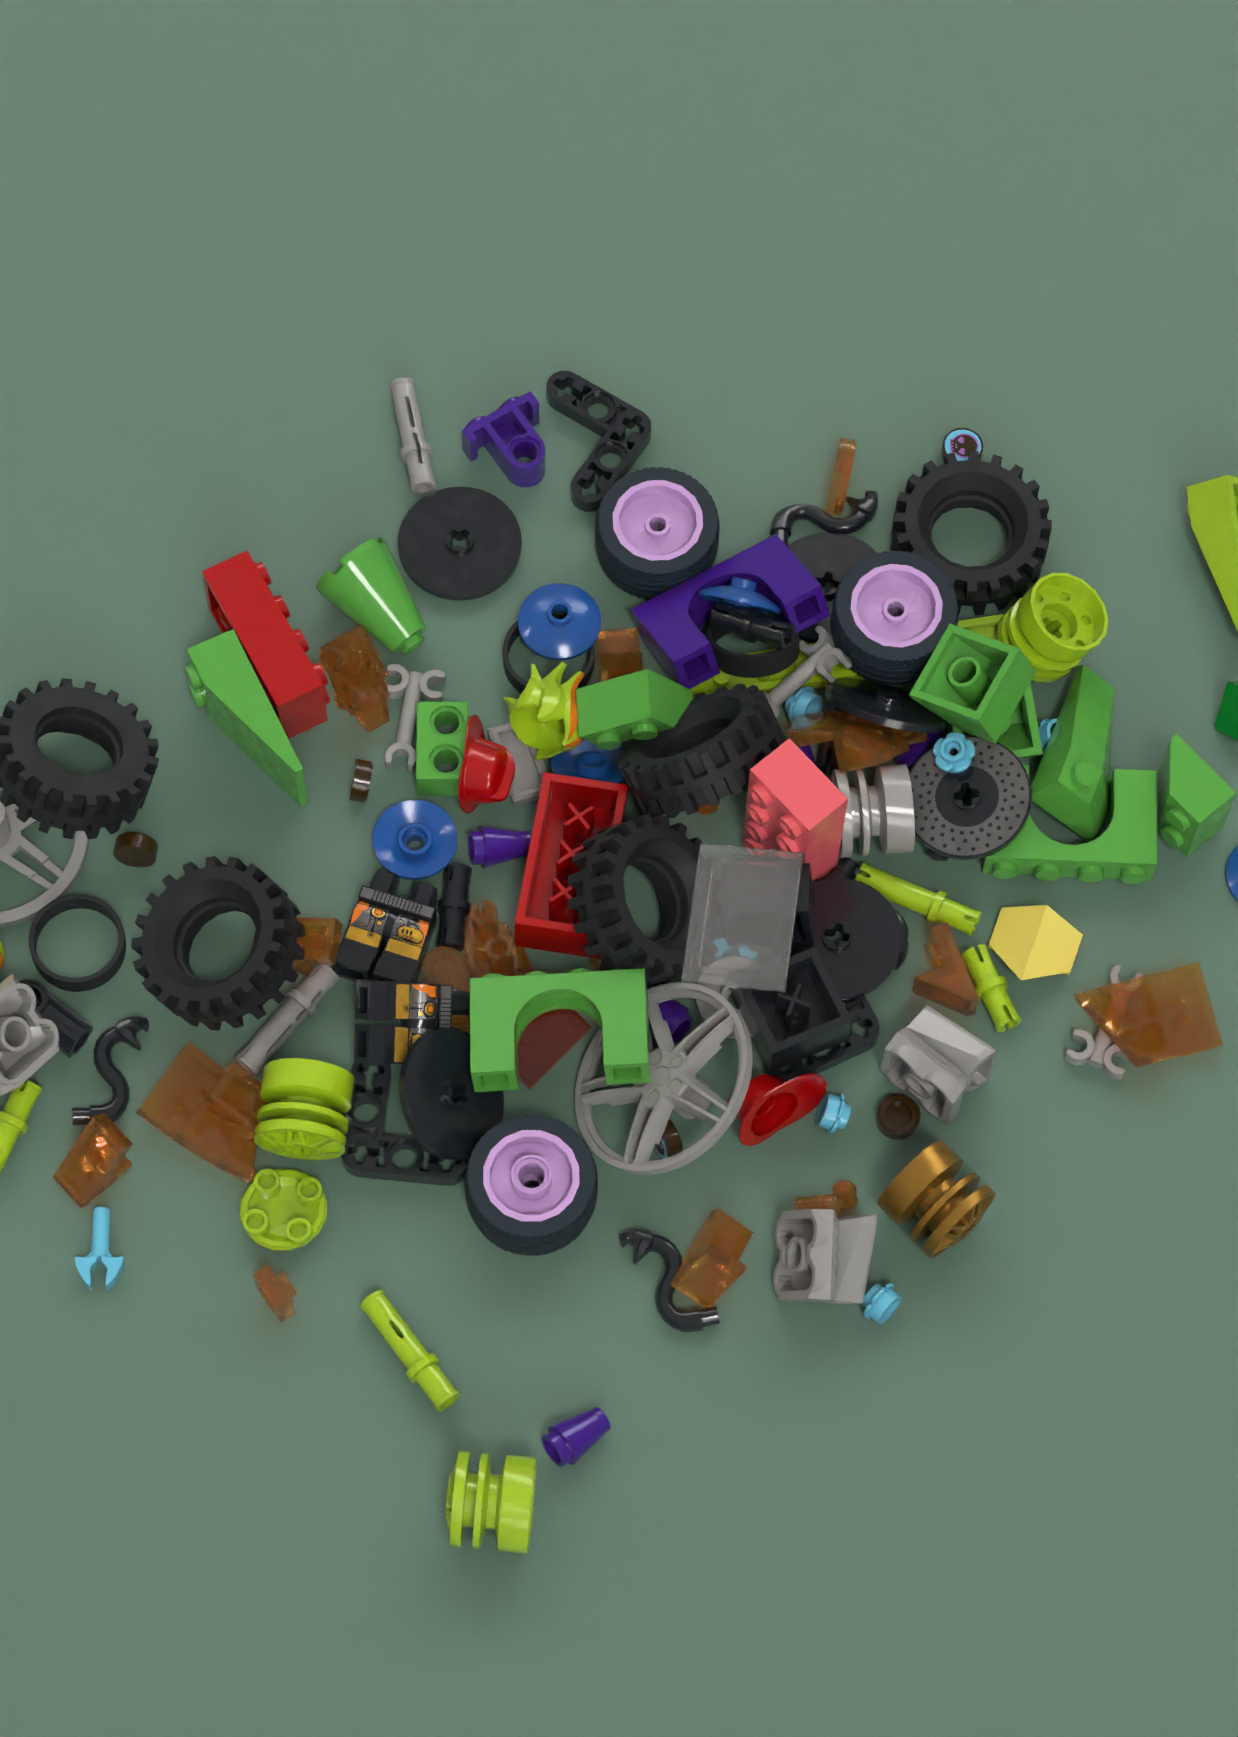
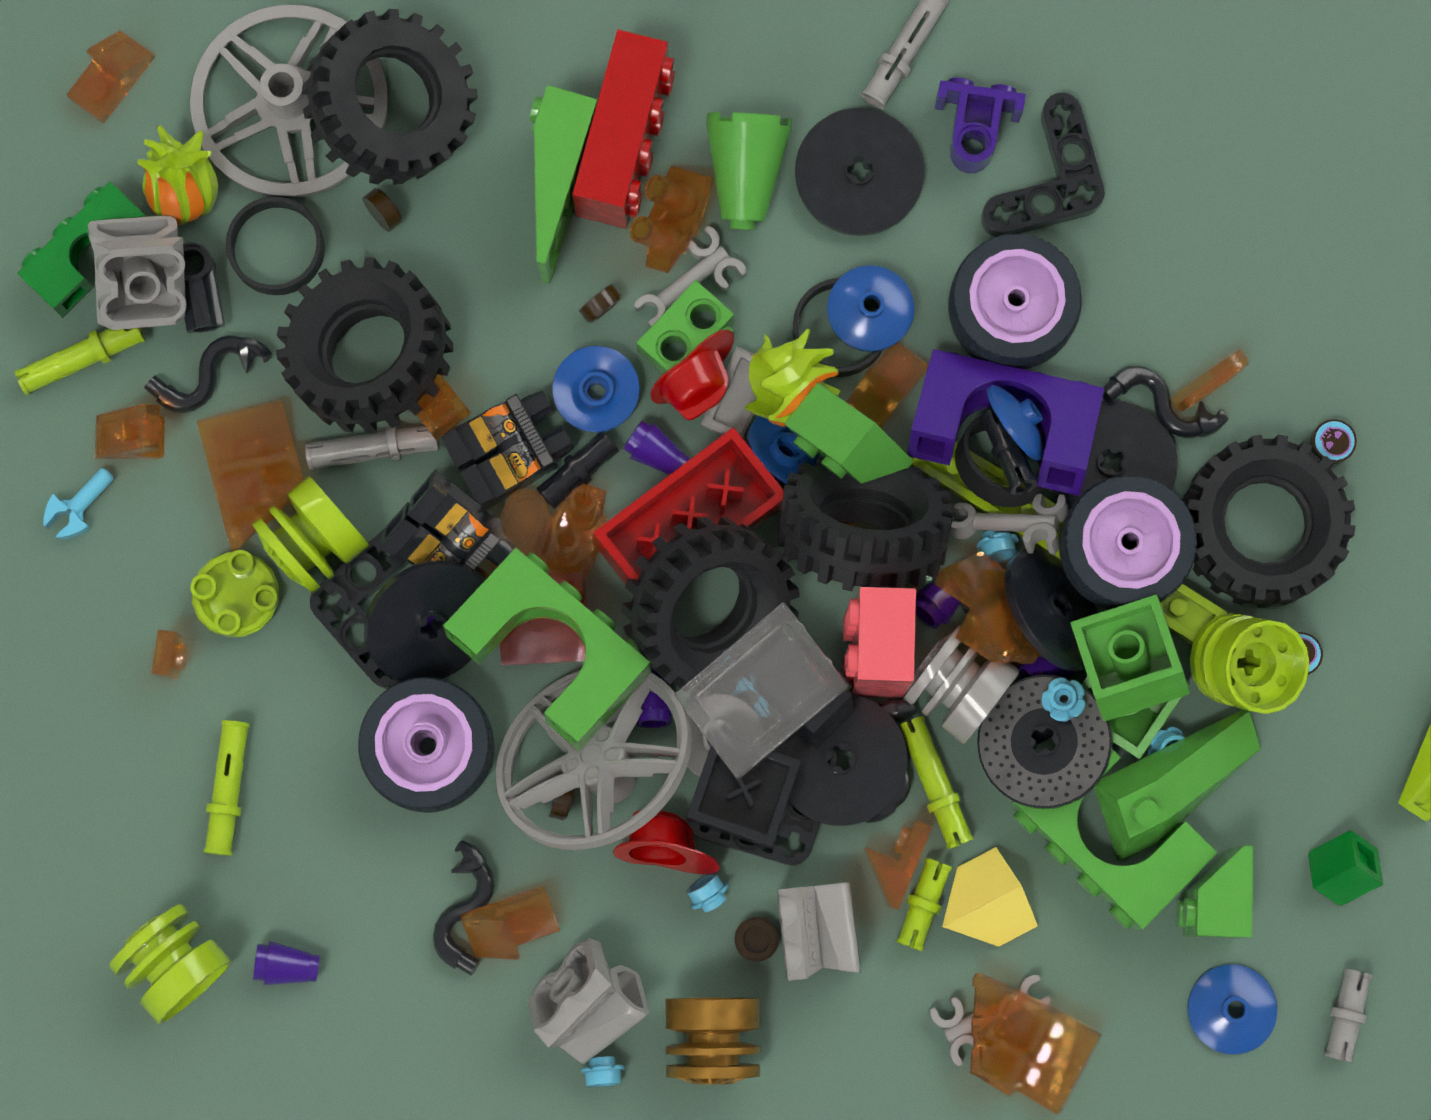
camera: 45 degrees right, 15 degrees up
clear orange arm [794,1181,859,1214] -> none

